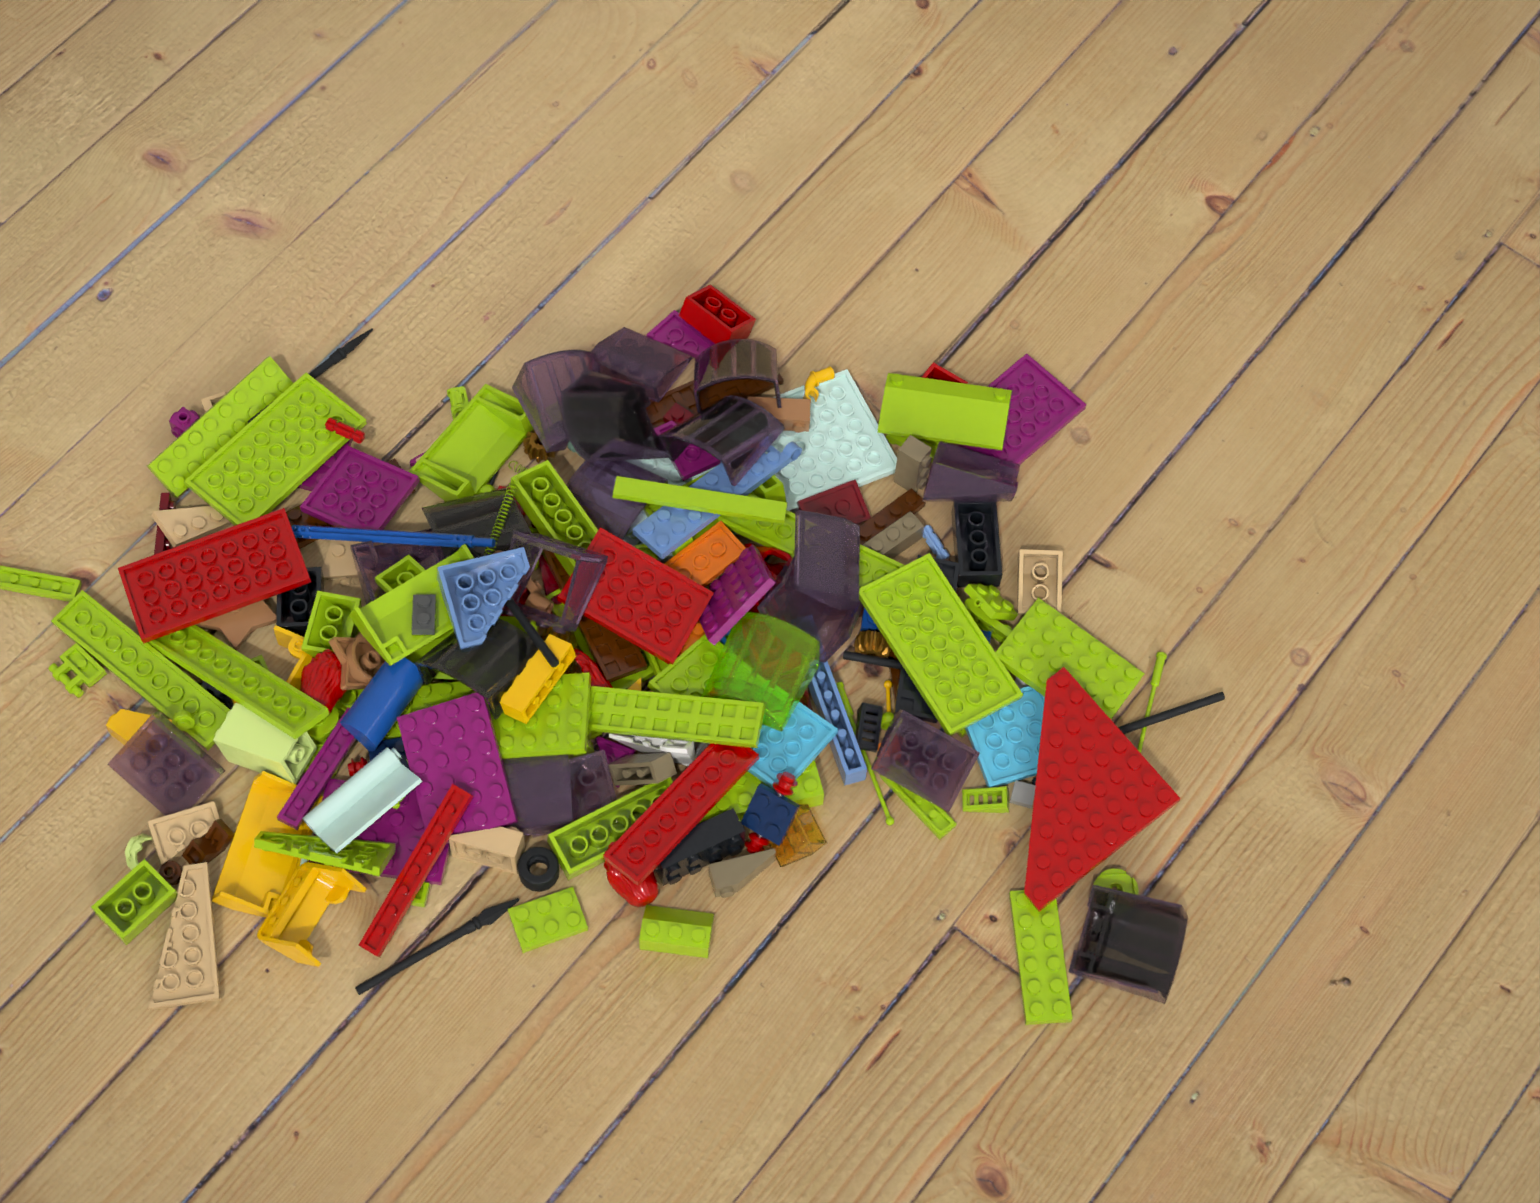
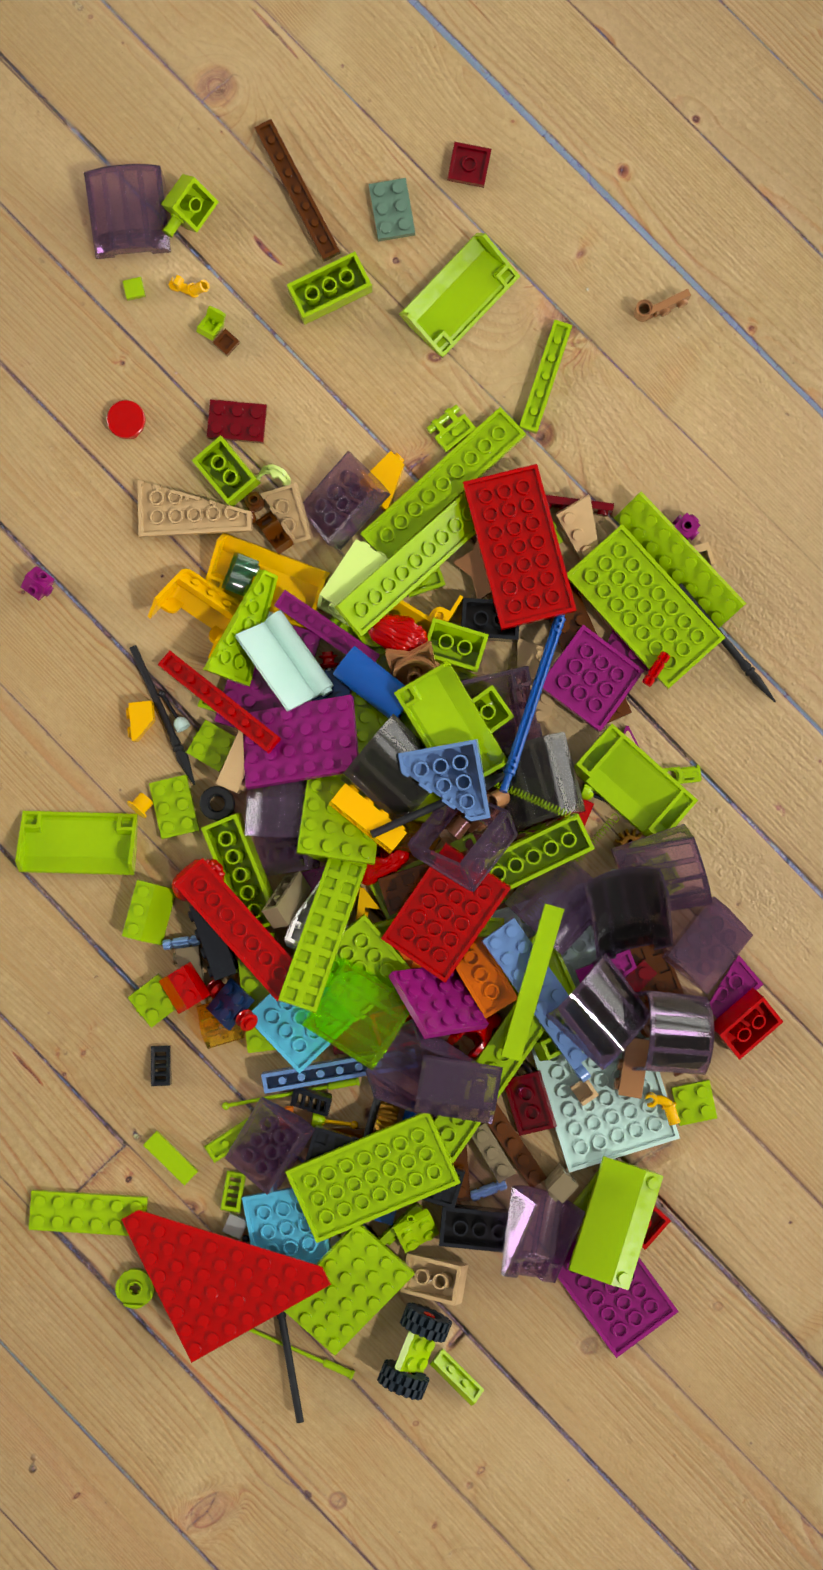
camera: 100 degrees right, 25 degrees up
lime plate [172,710,195,731] -> none
dark grey plate [412,594,436,635] -> none
clear smoke windscreen [1068,885,1188,1004] -> none
none -> lime slope [15,811,138,875]
none -> magenta brick [20,566,55,601]
none -> red tile [107,400,146,439]
none -> yellow slope [126,701,156,742]
none -> yellow piece [127,792,153,819]
none -> lime plate [128,973,175,1028]
none -> lime tile [143,1130,198,1186]
none -> black slope [151,1045,172,1086]
none -> hinge [158,690,190,733]
none -> red slope [159,962,211,1014]
none -> light blue axle [162,935,201,950]
none -> lime plate [186,720,236,772]
none -> dark red plate [207,399,267,444]
none -> clear green brick [221,552,260,597]
none -> black plate [377,1302,452,1400]
none -> lime plate [430,1349,484,1406]
none -> tan panel [570,1080,599,1106]
none -> lime plate [671,1079,717,1126]

